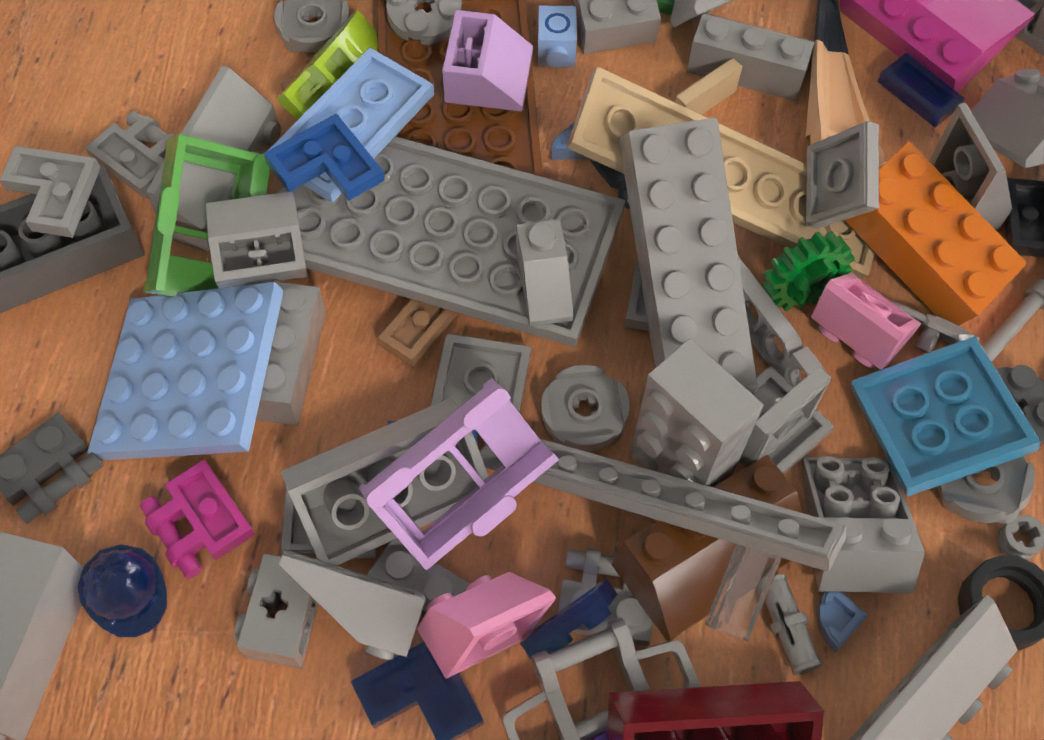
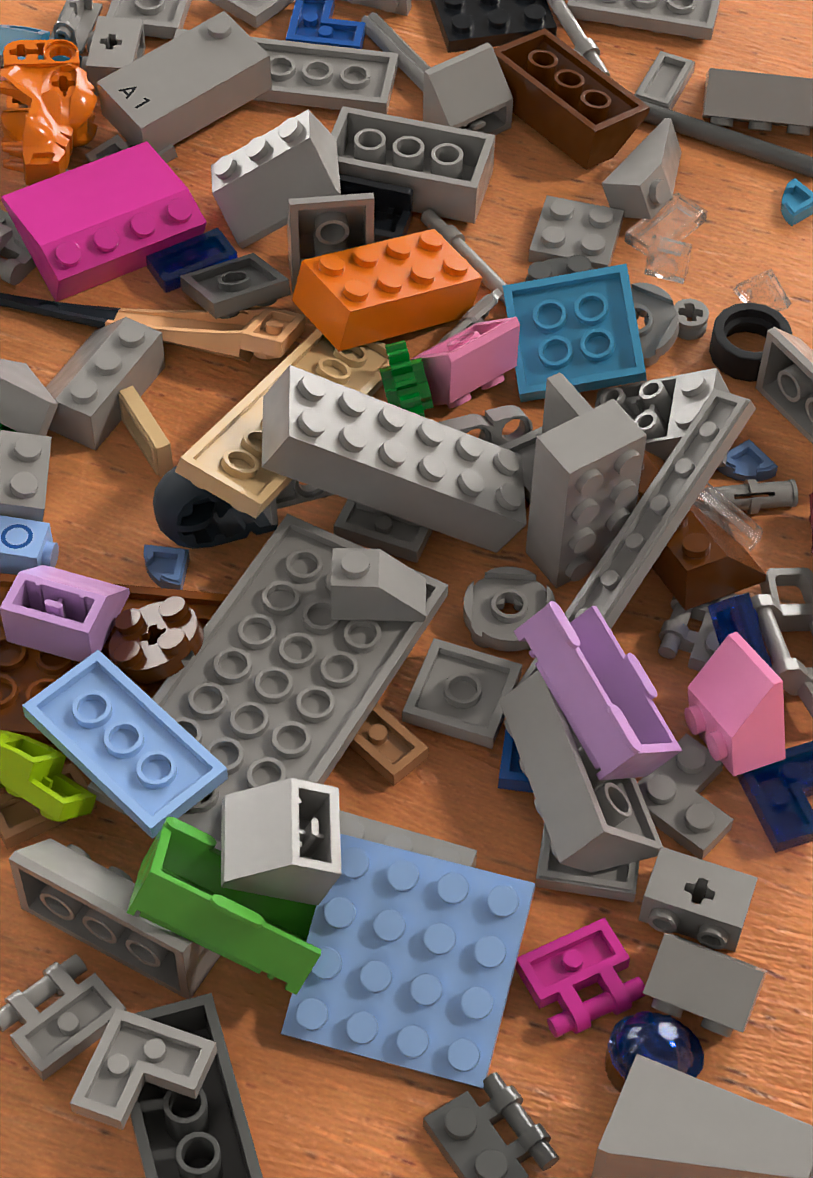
camera: 80 degrees left, 10 degrees down
blue plate [264,113,385,201] -> none
light grey slope [279,550,425,660] -> none
light grey plate [806,121,879,229] -> none
none -> reddish brown plate [109,596,204,683]
none -> dark grey plate [180,253,291,319]
none -> light grey slope [643,934,768,1038]

